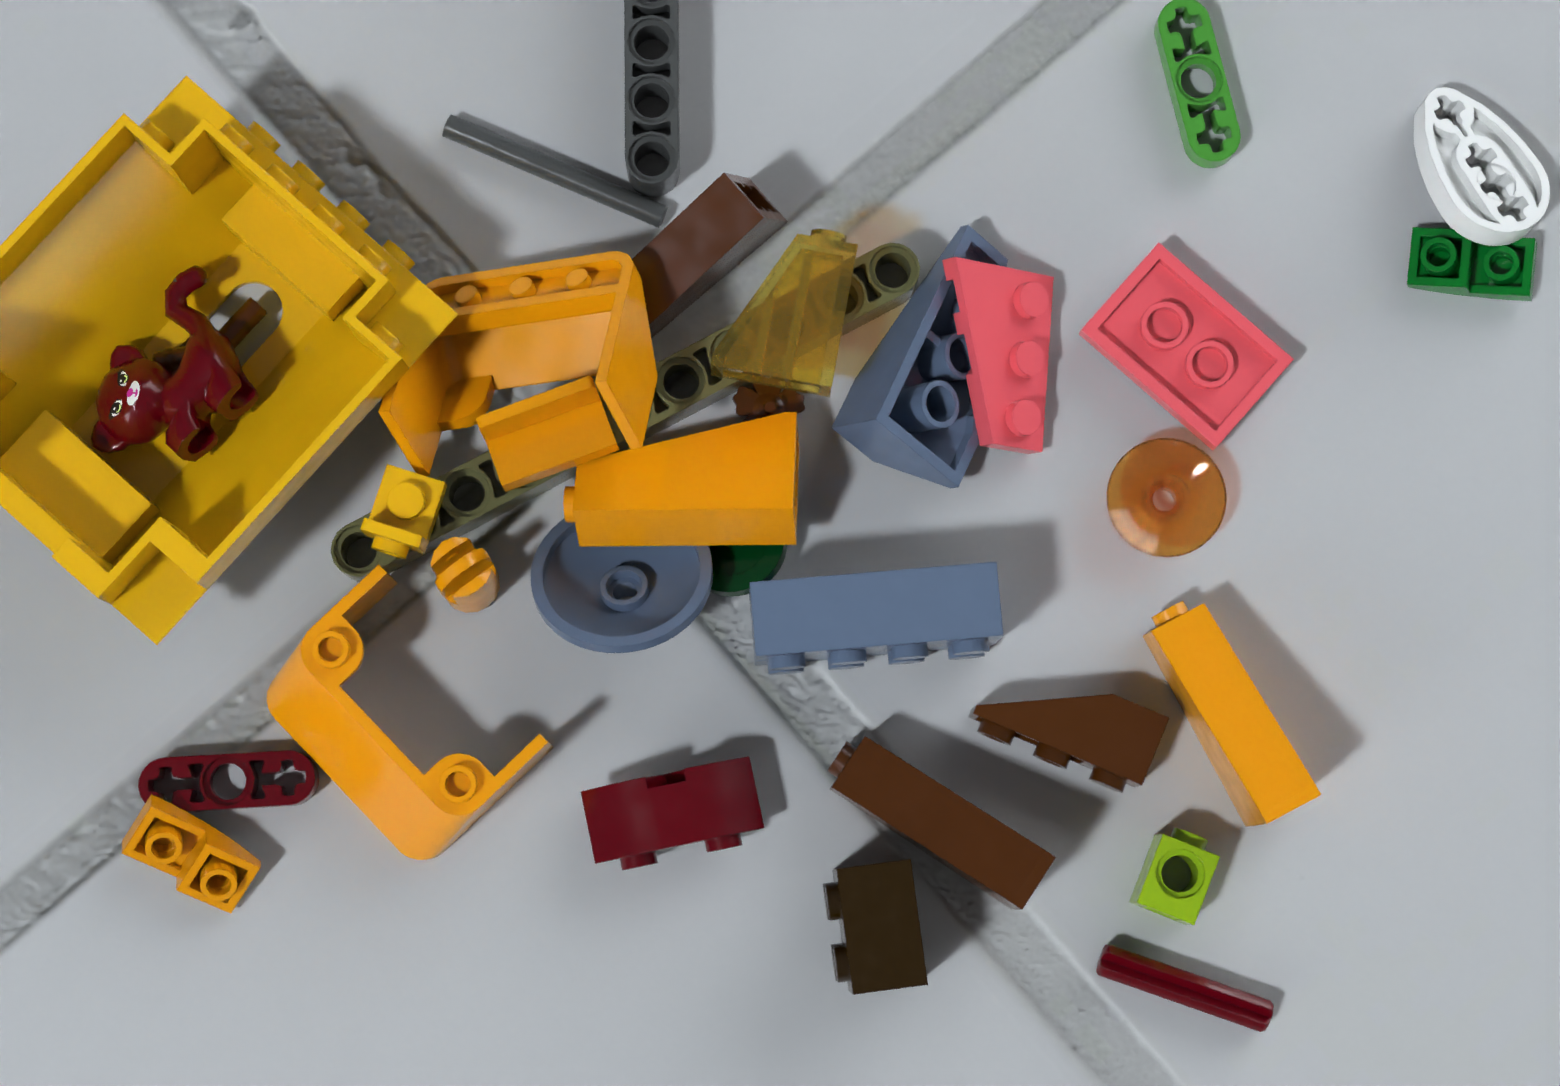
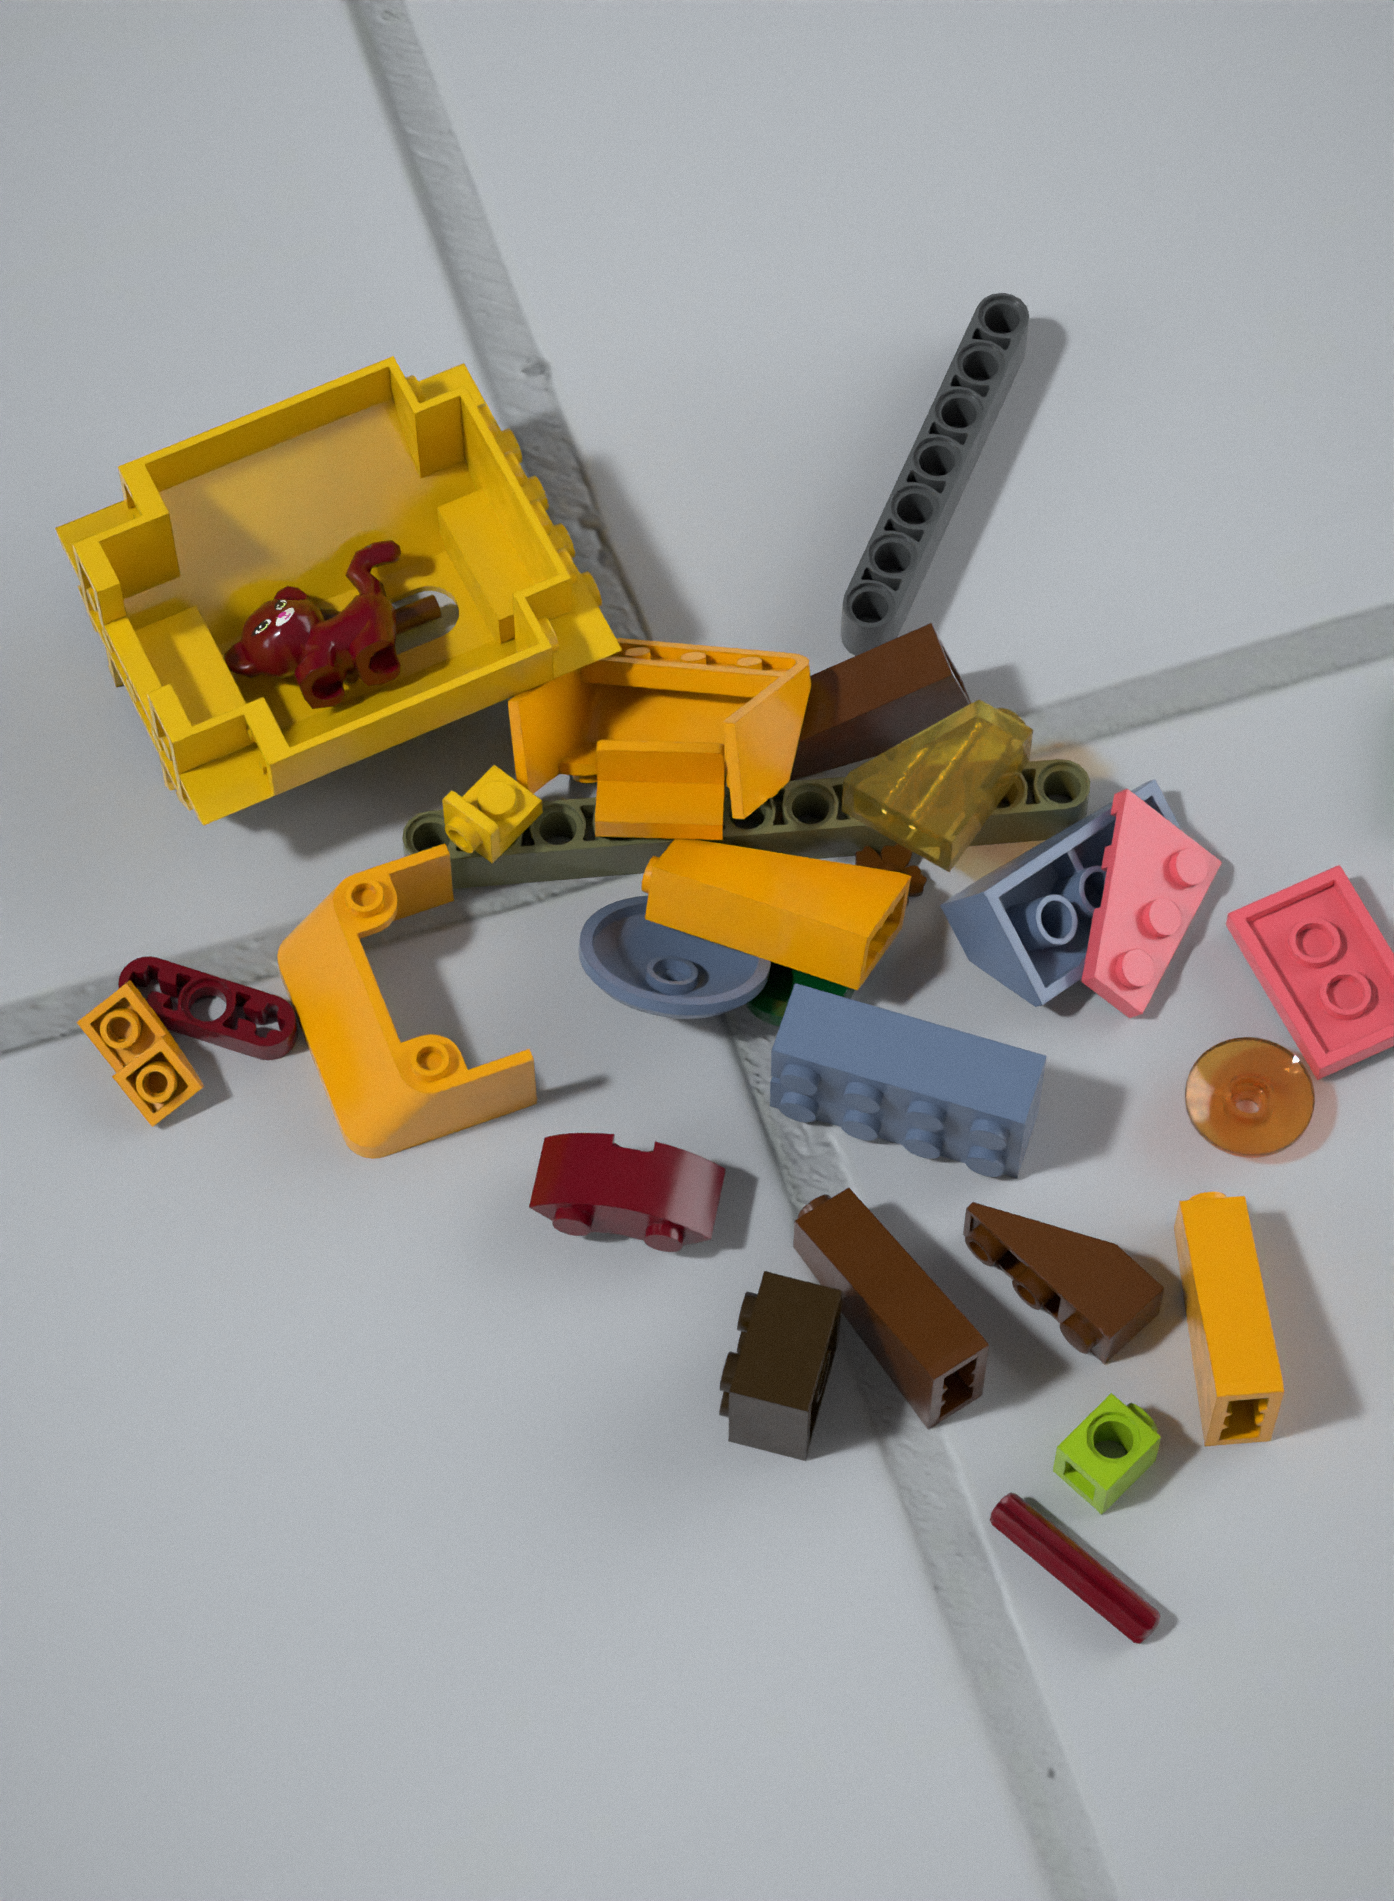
camera: 30 degrees right, 20 degrees down
light orange arm [431,537,500,613] -> none
dark grey bar [442,114,668,228] -> none

